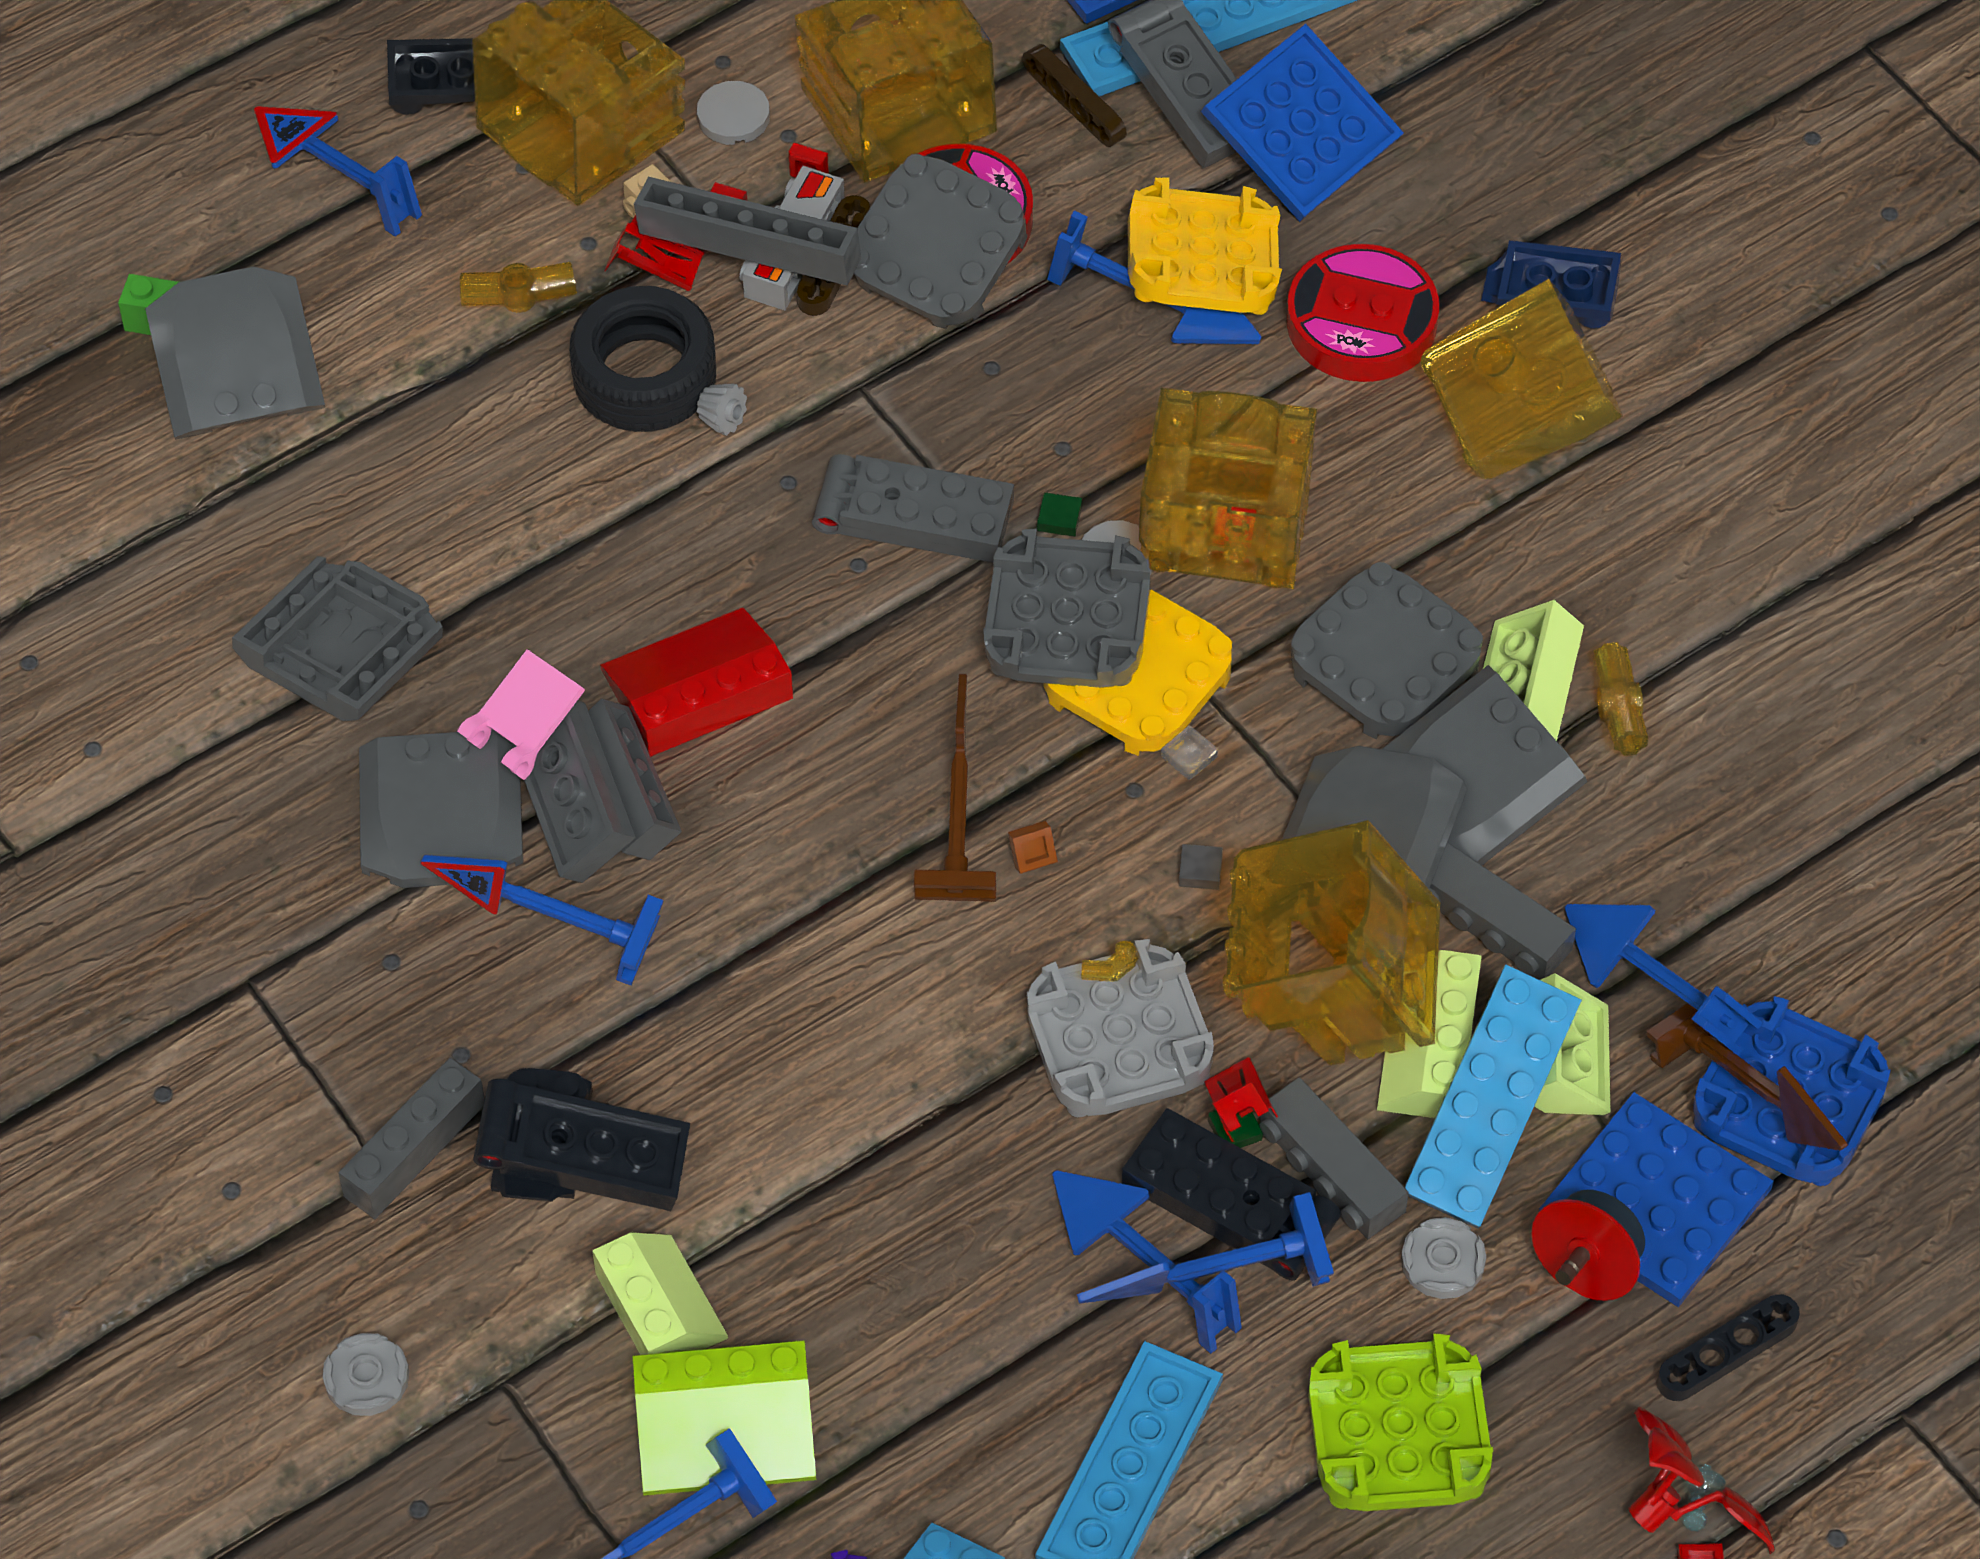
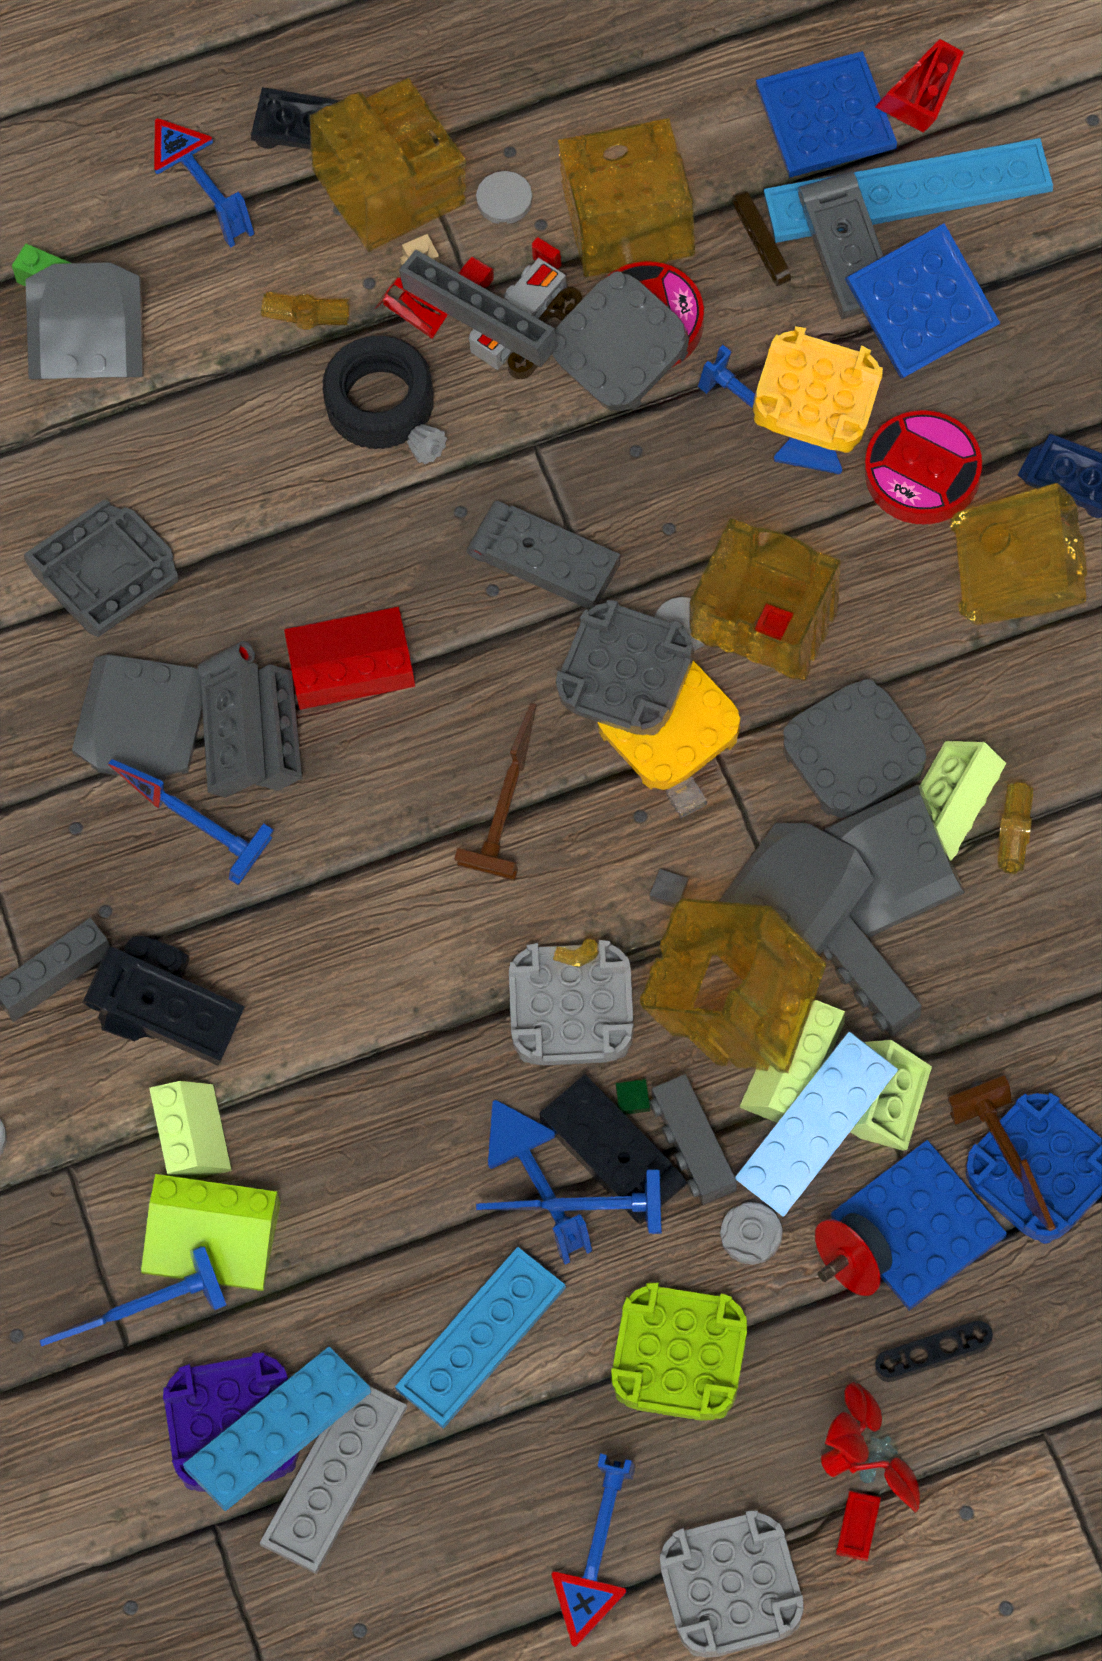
camera: 20 degrees right, 10 degrees up
bright pink flag [457,649,585,780] -> none
dark orange tile [1008,820,1058,874] -> none
dark green tile [1037,492,1082,537] -> none
red piece [1204,1057,1278,1142] -> none
blue piece [1565,904,1763,1056] -> none

